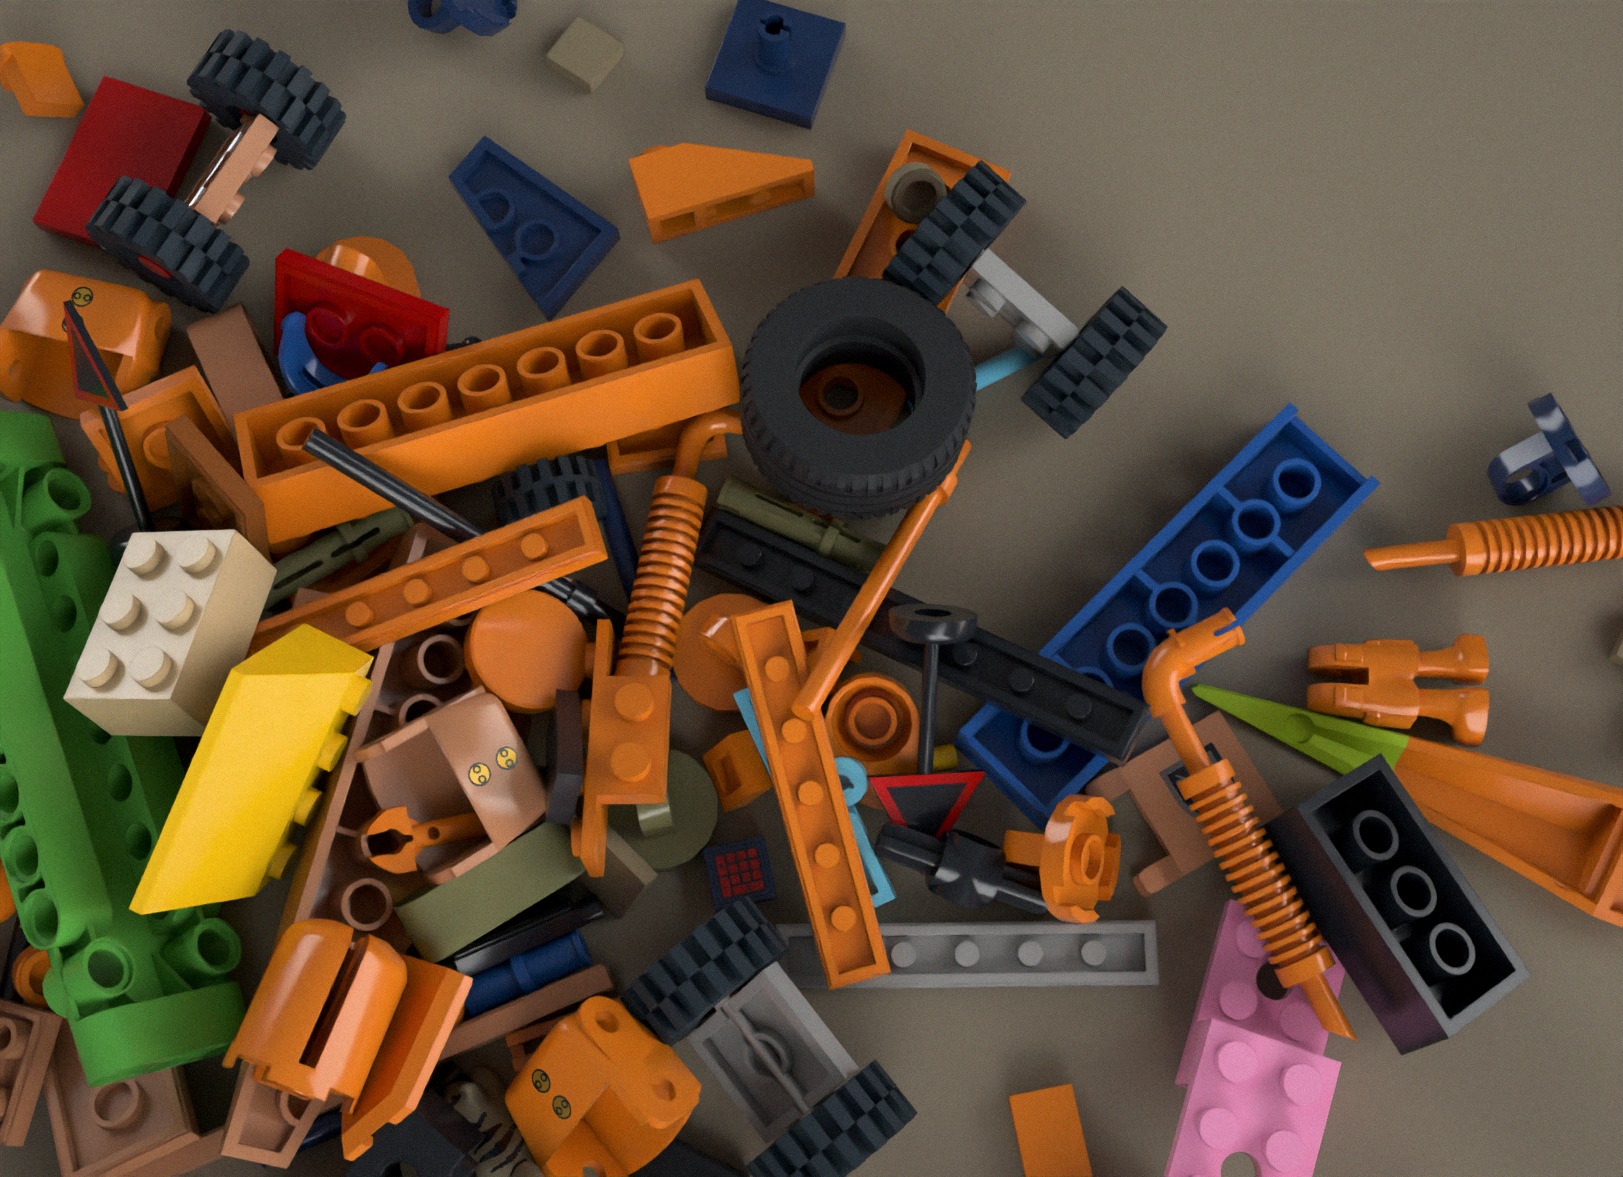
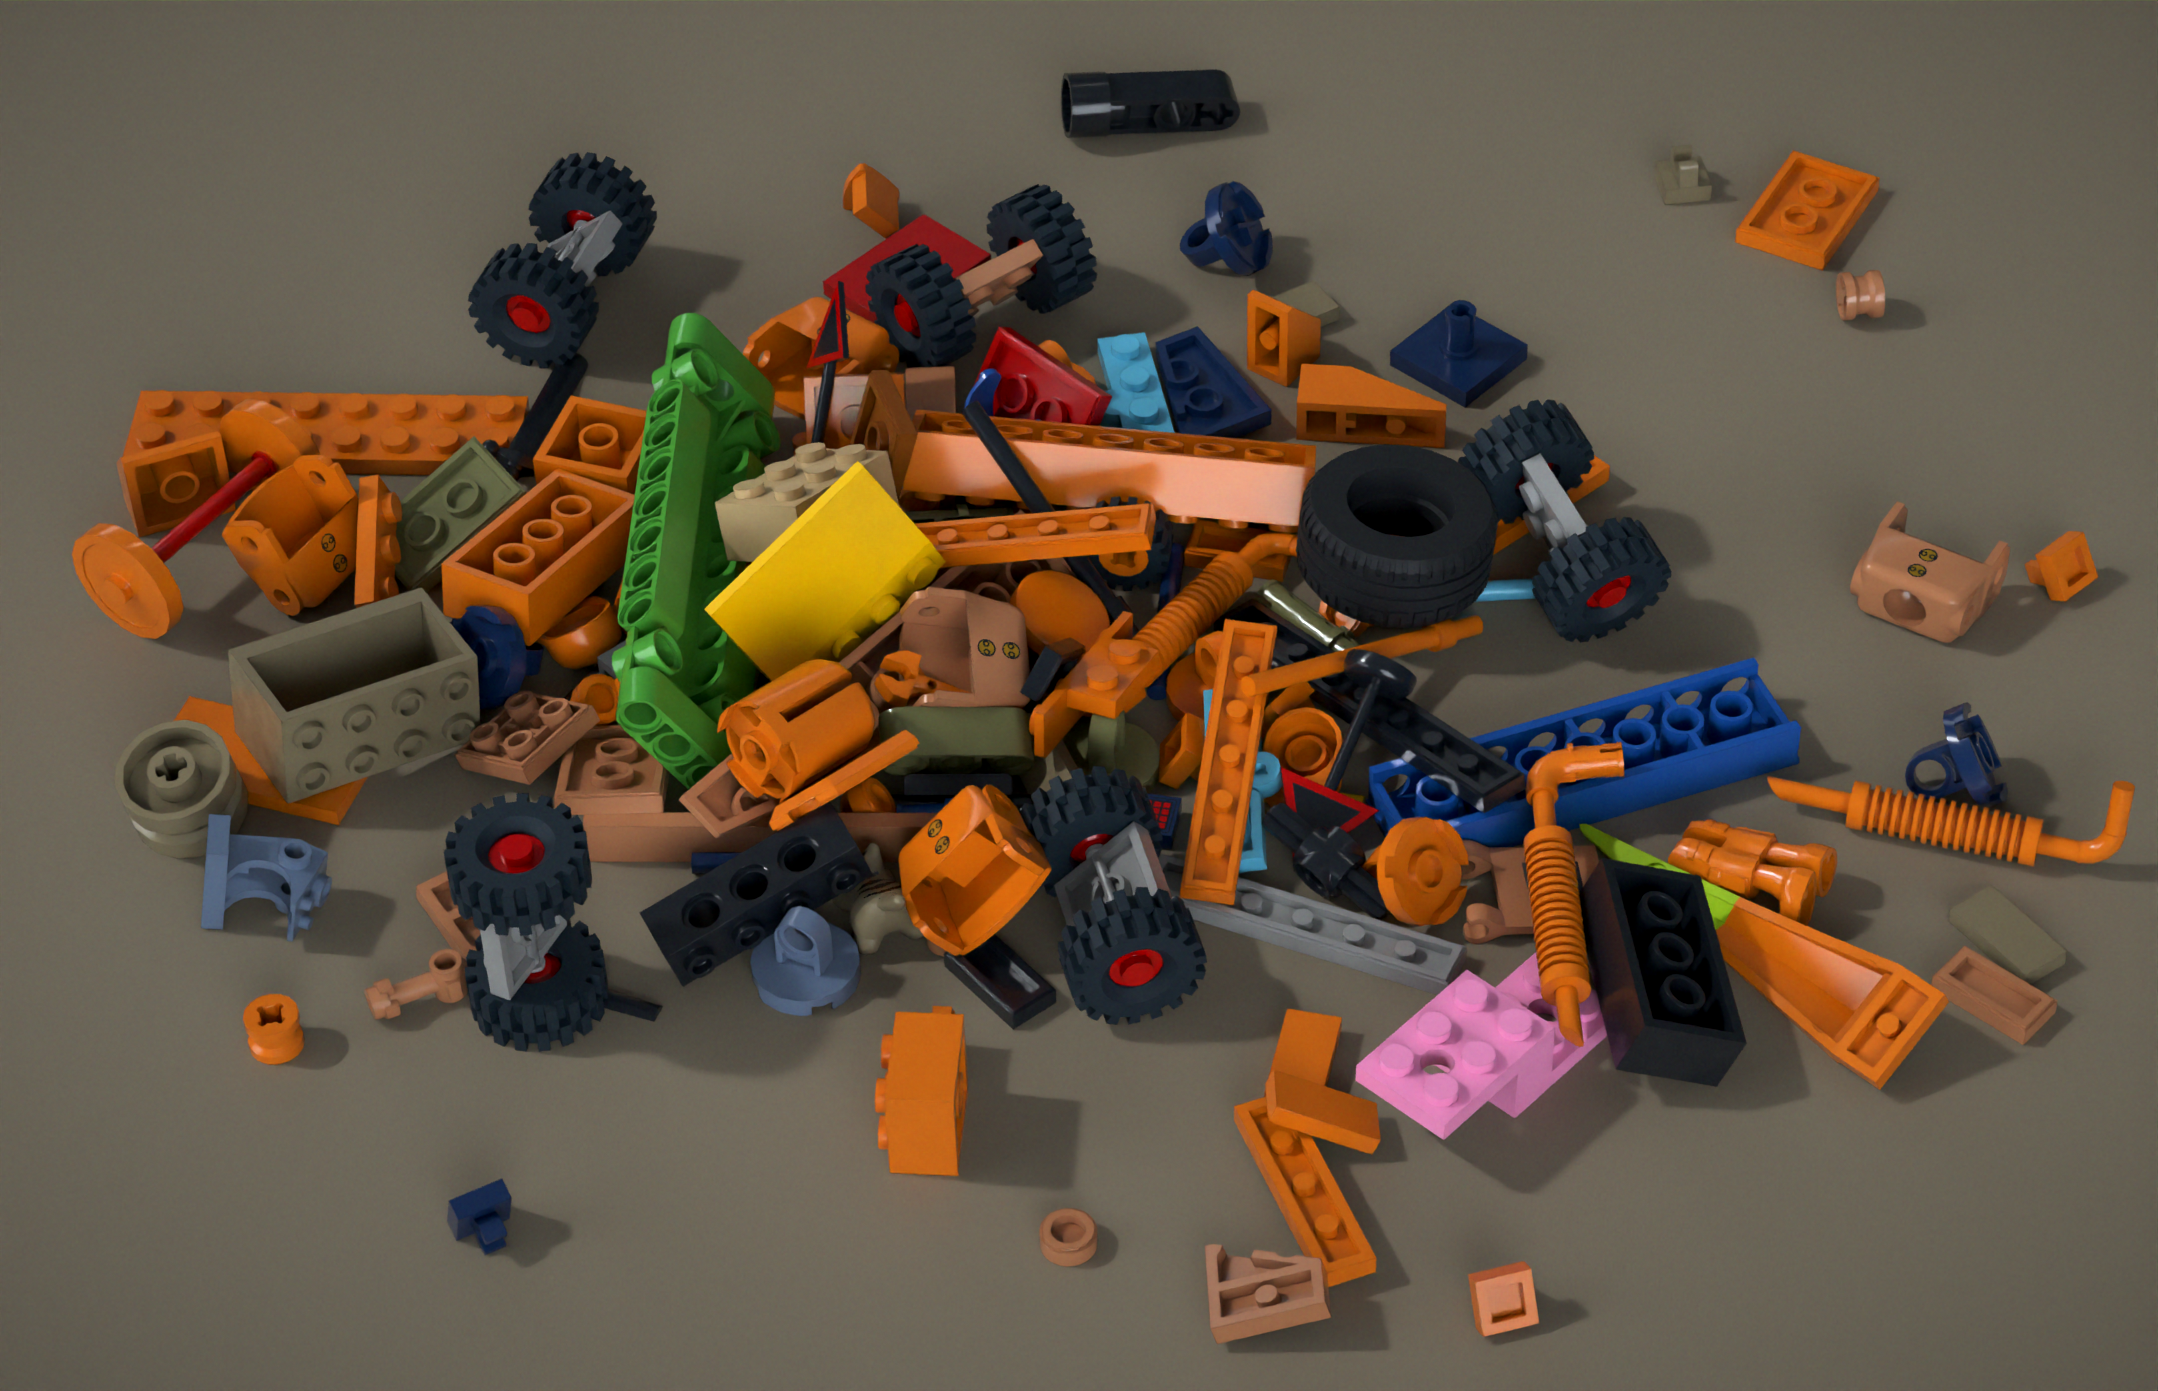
camera: 25 degrees right, 30 degrees down
none -> medium azure hinge [1097,332,1175,433]
none -> orange slope [1247,290,1321,387]
none -> nougat piece [1850,501,2010,643]
none -> orange tile [2025,531,2098,601]

